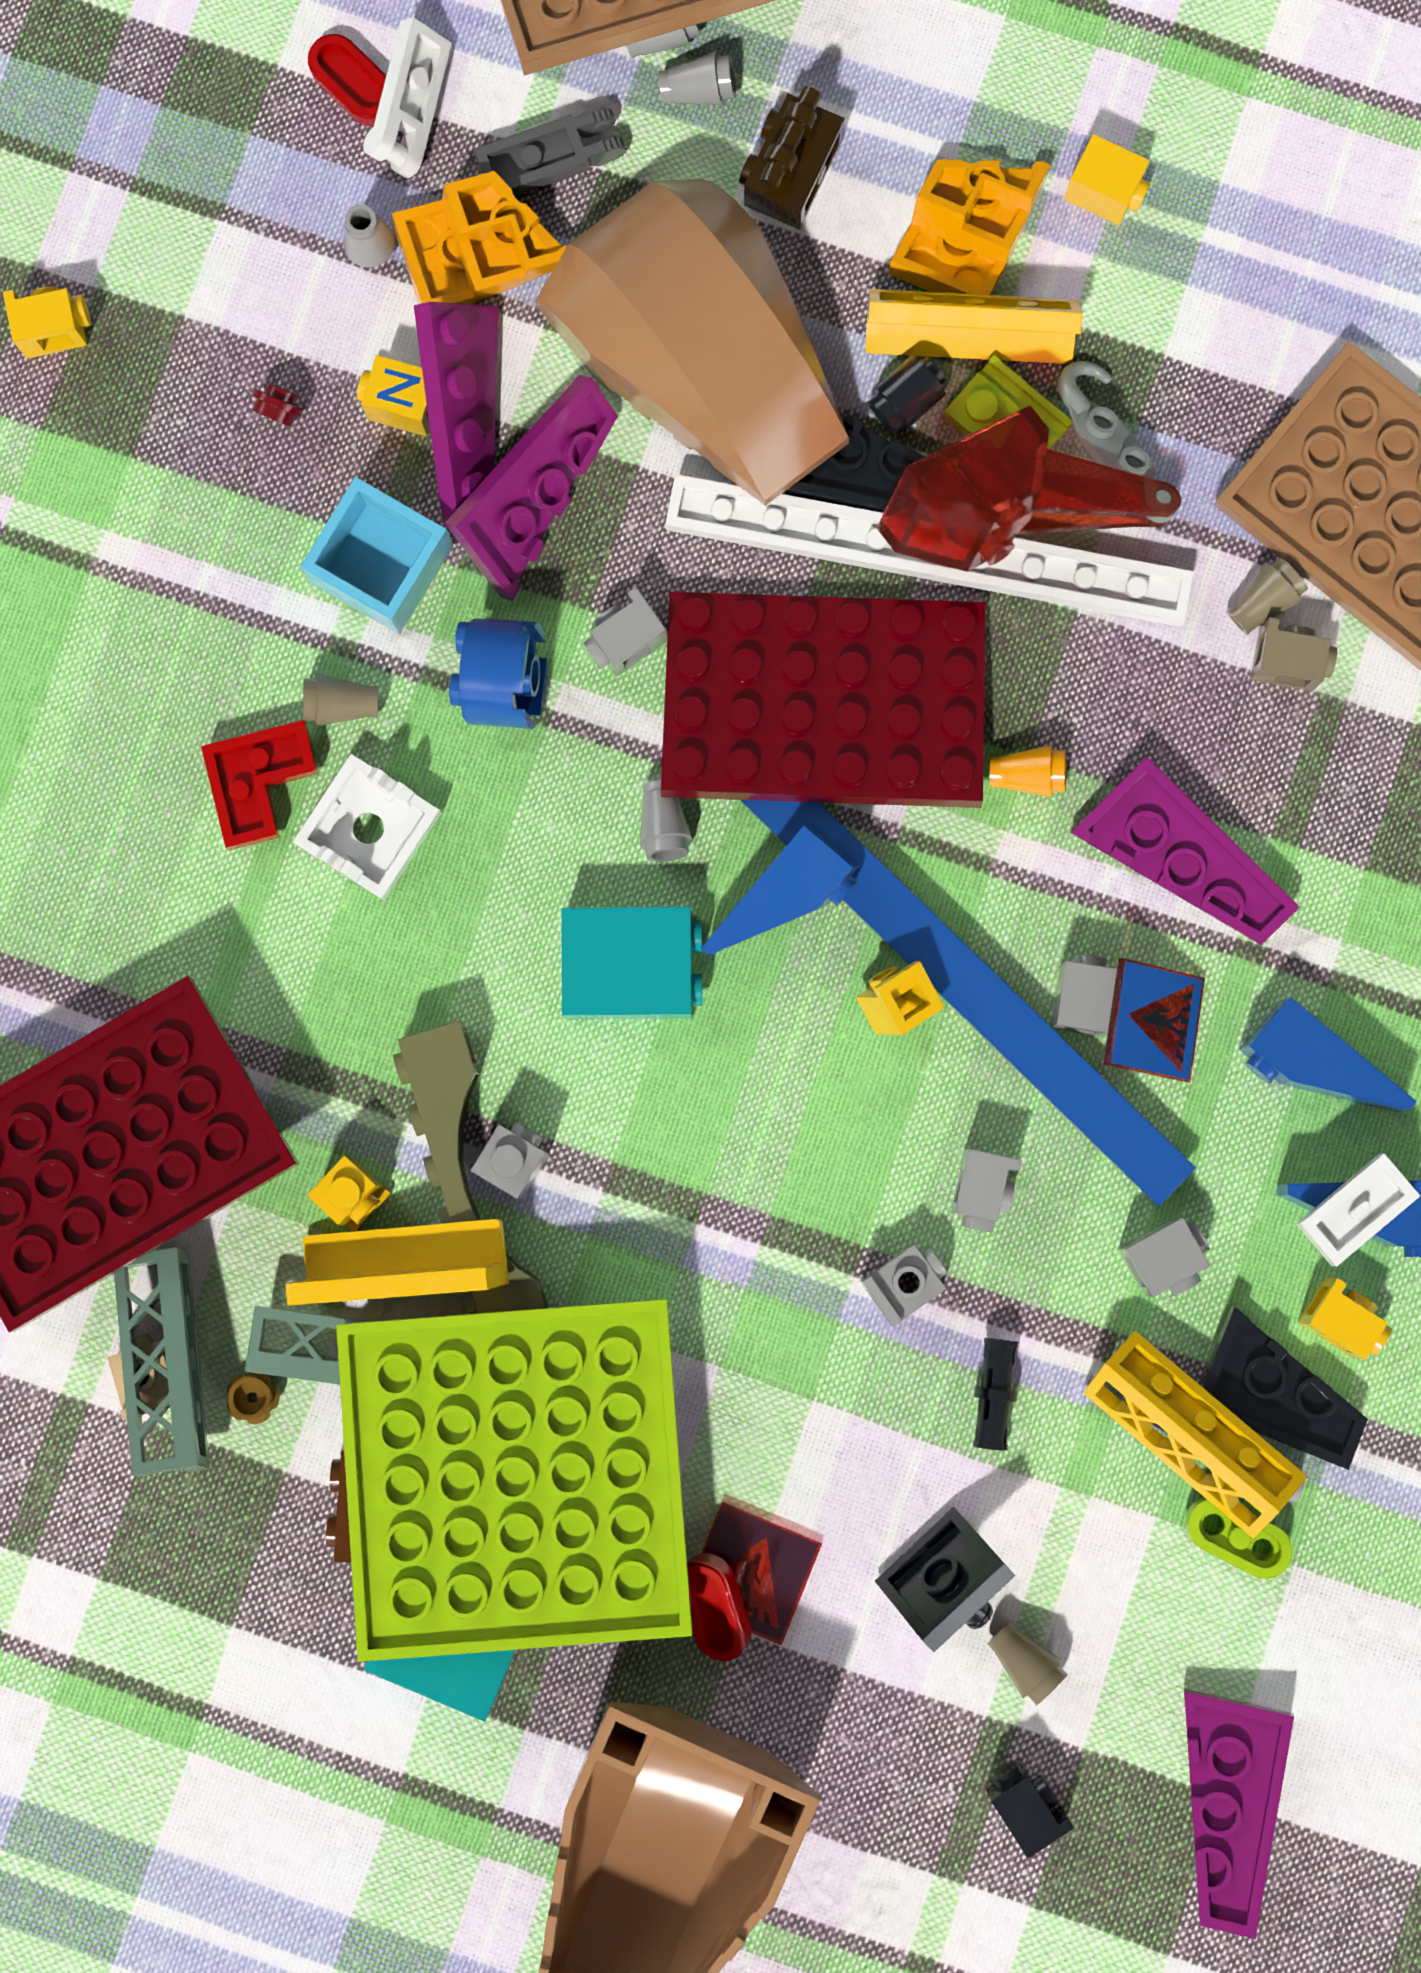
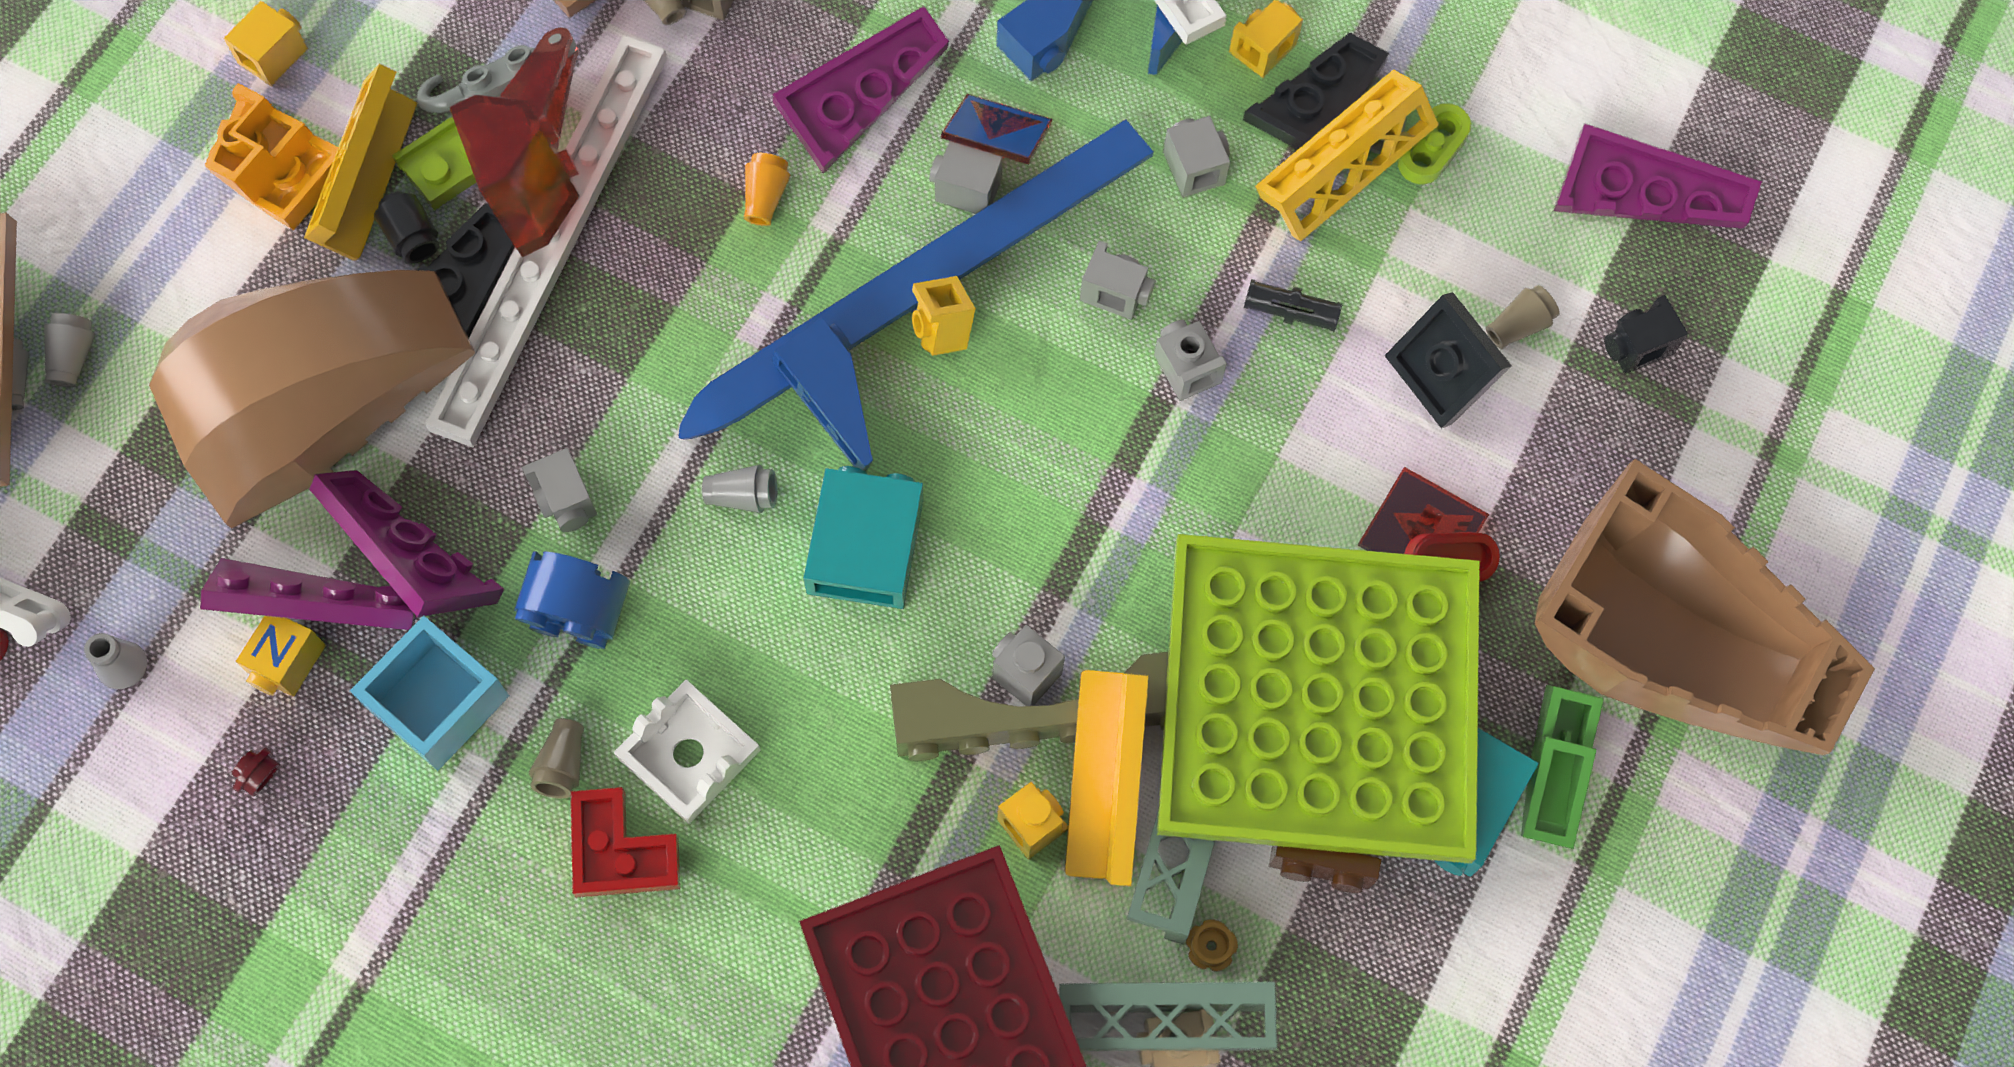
camera: 90 degrees left, 15 degrees down
yellow brick [3,287,91,359] -> none
light orange slope [391,171,567,304] -> none
dark grey hinge [474,107,627,196] -> none
dark red plate [661,591,985,808] -> none
dark brown brick [739,86,845,230] -> none
none -> bright green slope [1521,685,1604,849]

